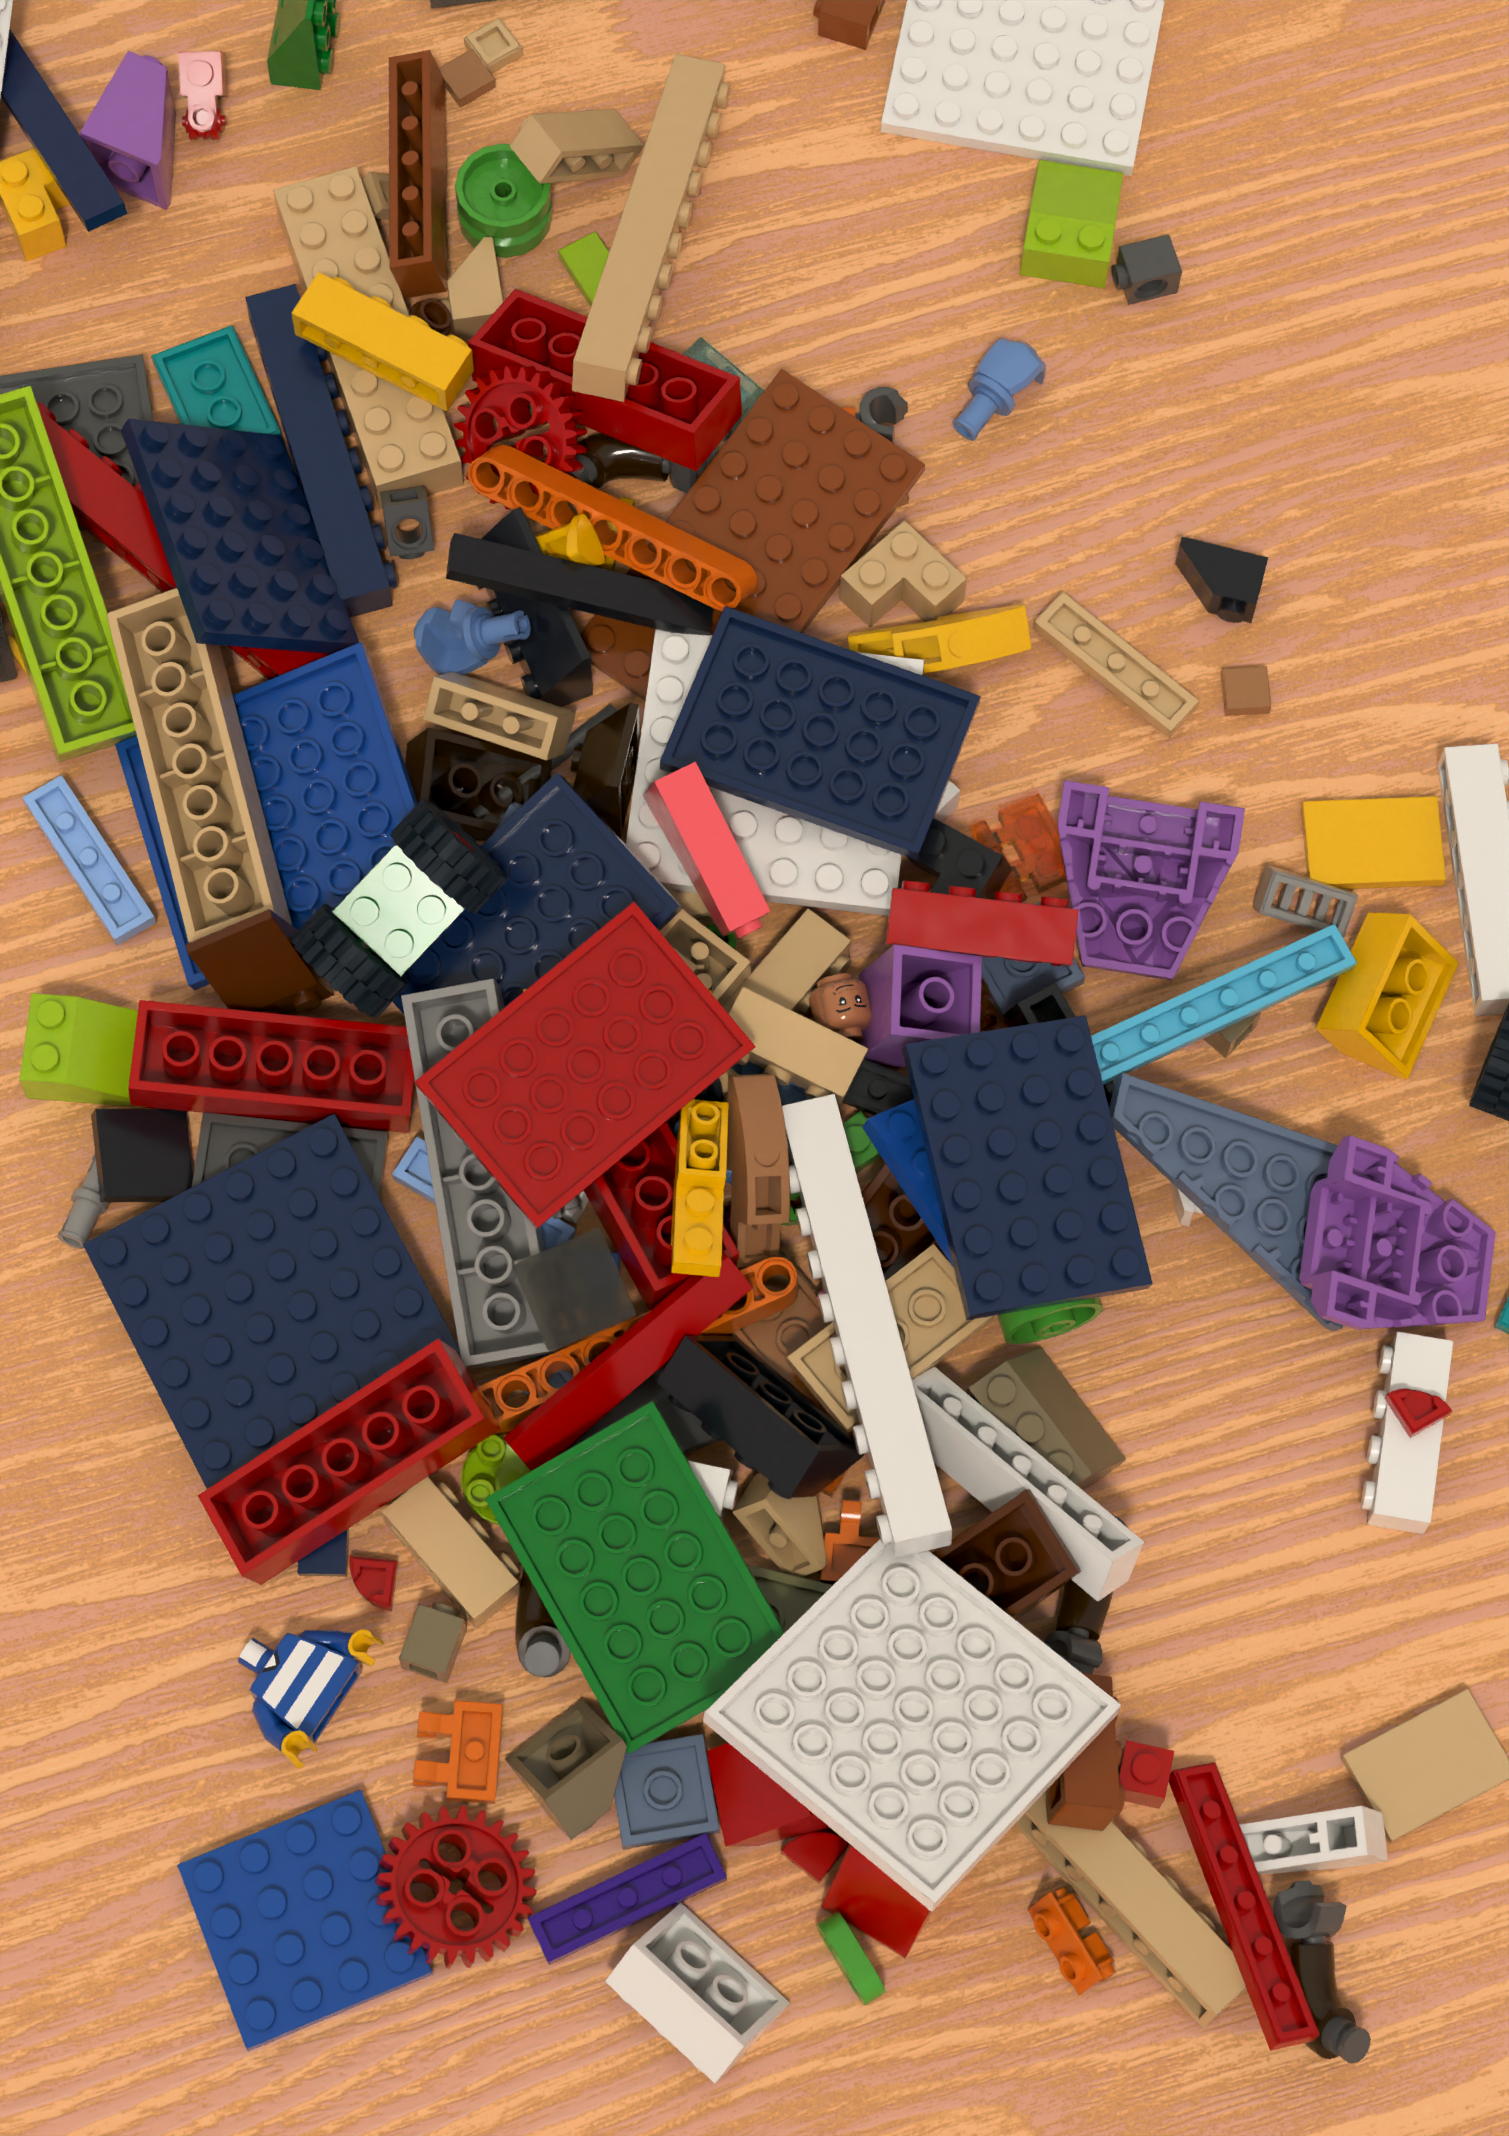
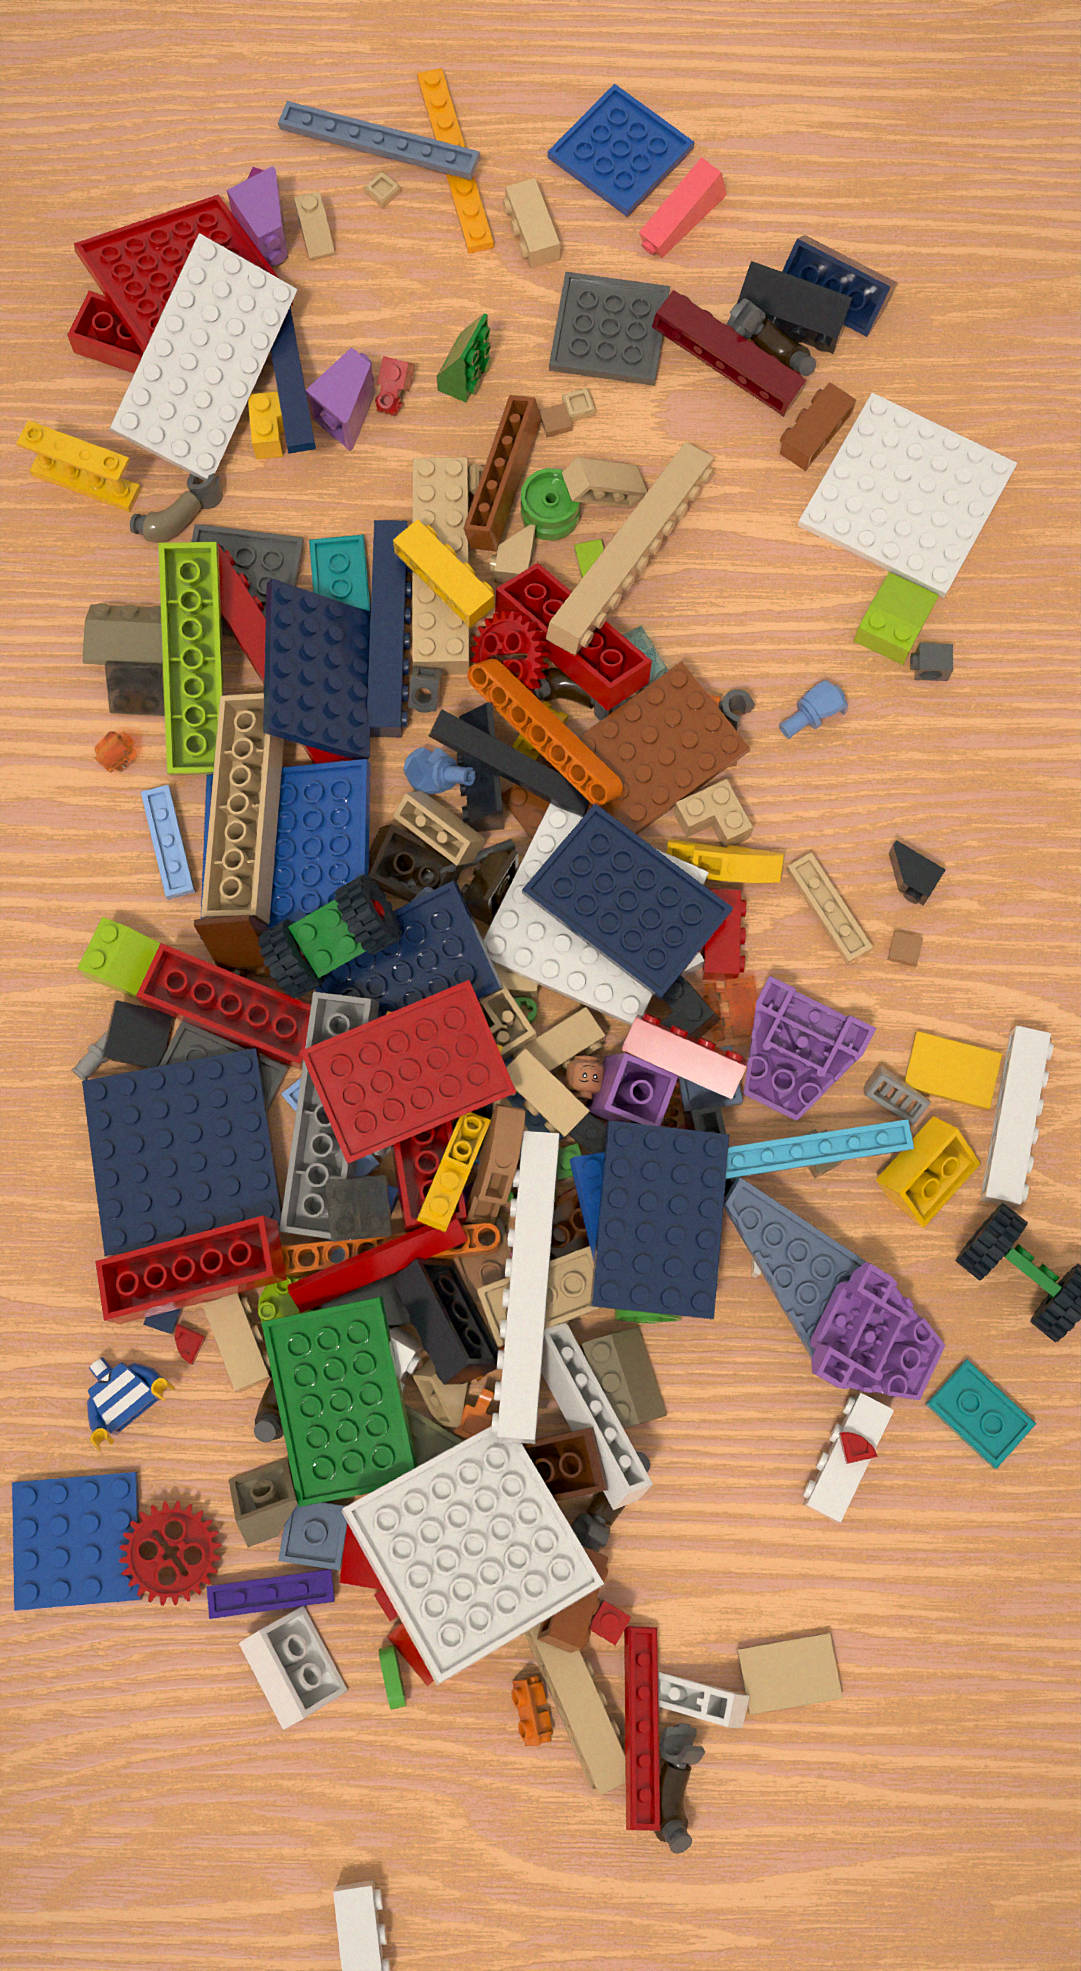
camera: 20 degrees right, 5 degrees up
dark tan brick [399,1602,467,1683] -> none
reddish brown plate [409,299,451,336] -> none
orange plate [413,1700,503,1804] -> none
yellow tile [535,513,605,567] -> none
coral slope [643,761,771,939] -> none
none -> red brick [702,889,746,981]

